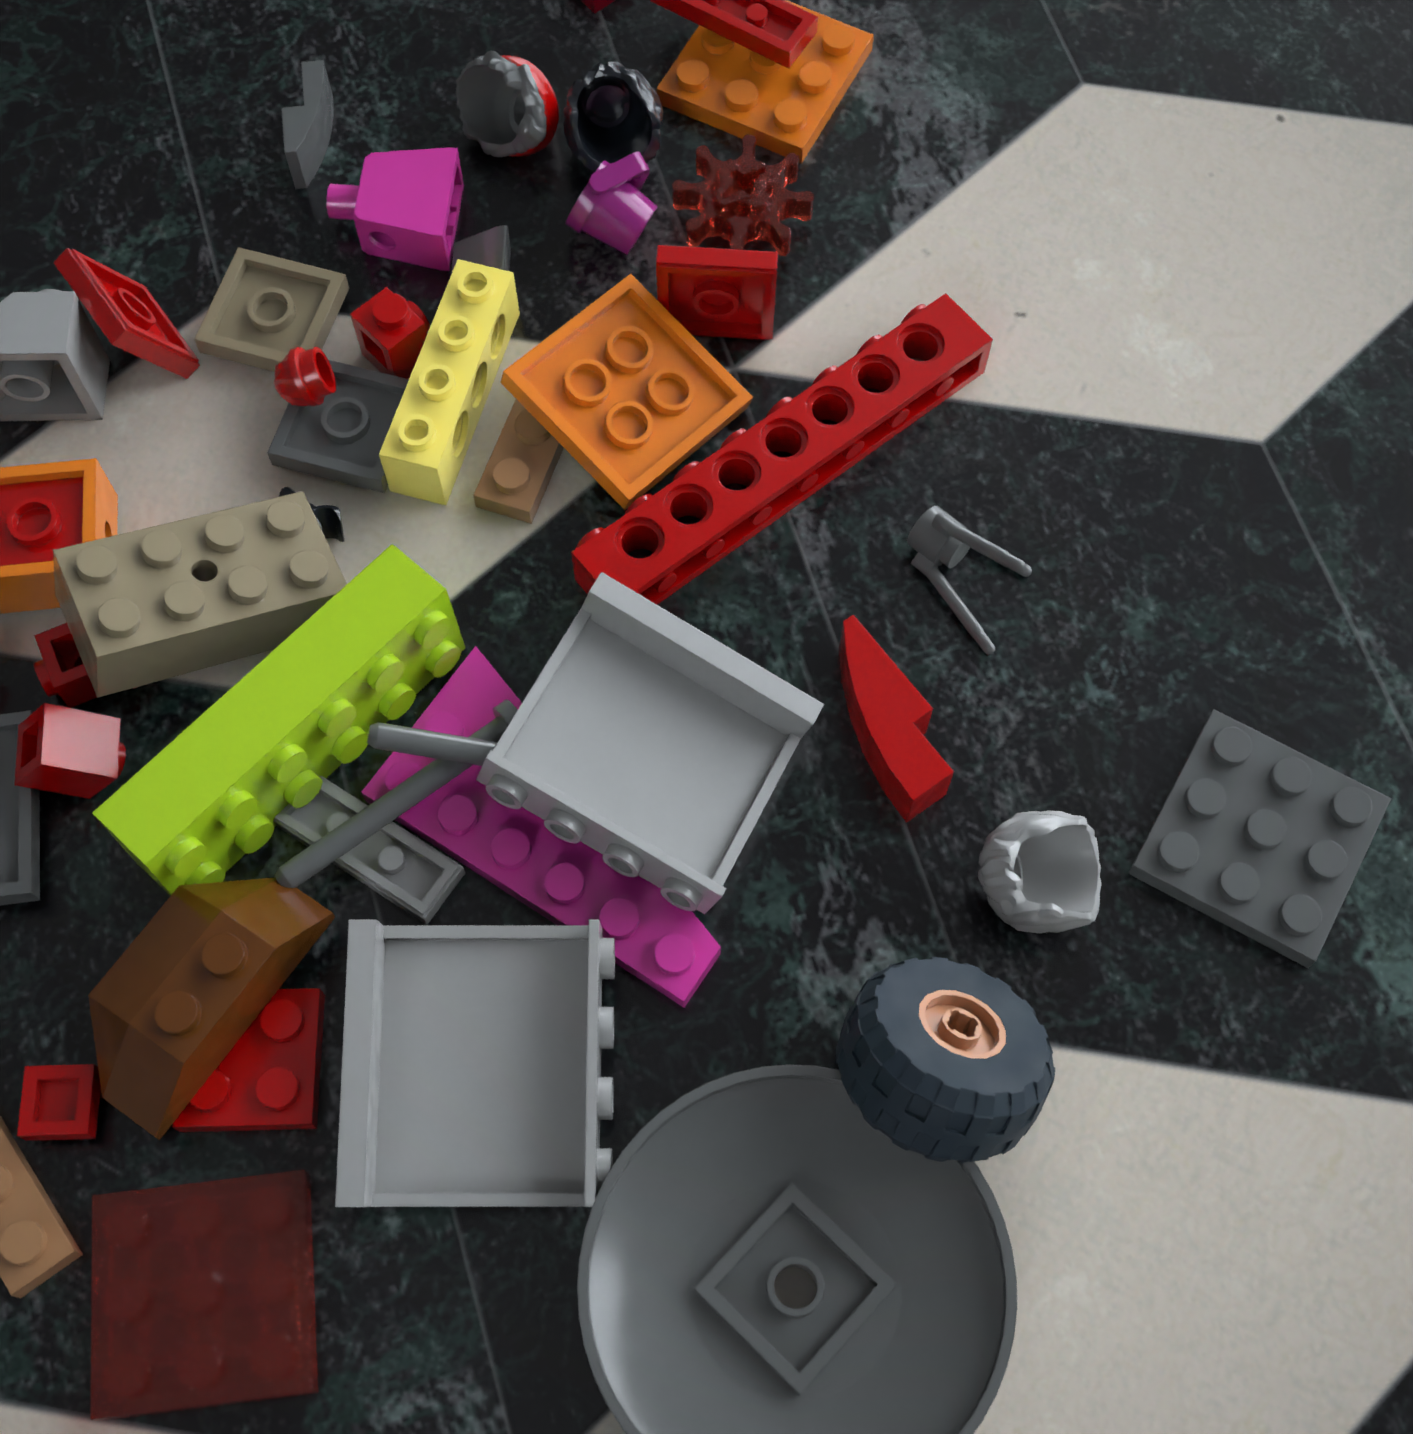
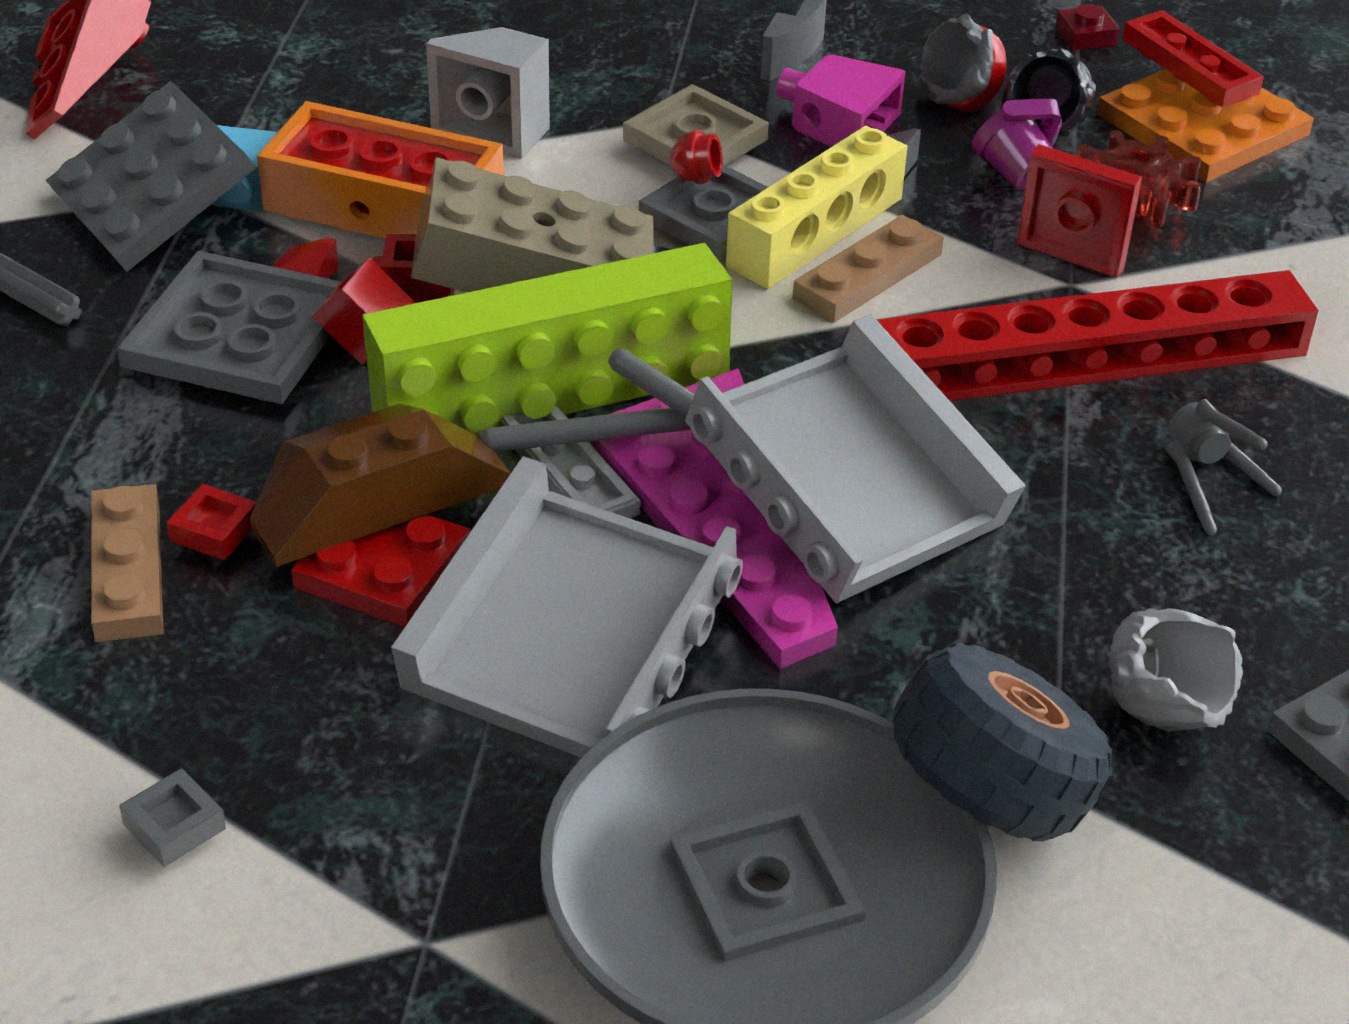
camera: 25 degrees right, 25 degrees down
red tile [53,248,200,379] -> none
clear red plate [91,1170,318,1421] -> none
red brick [350,287,430,379] -> none
orange plate [500,274,753,510] -> none
red slope [839,615,954,823] -> none

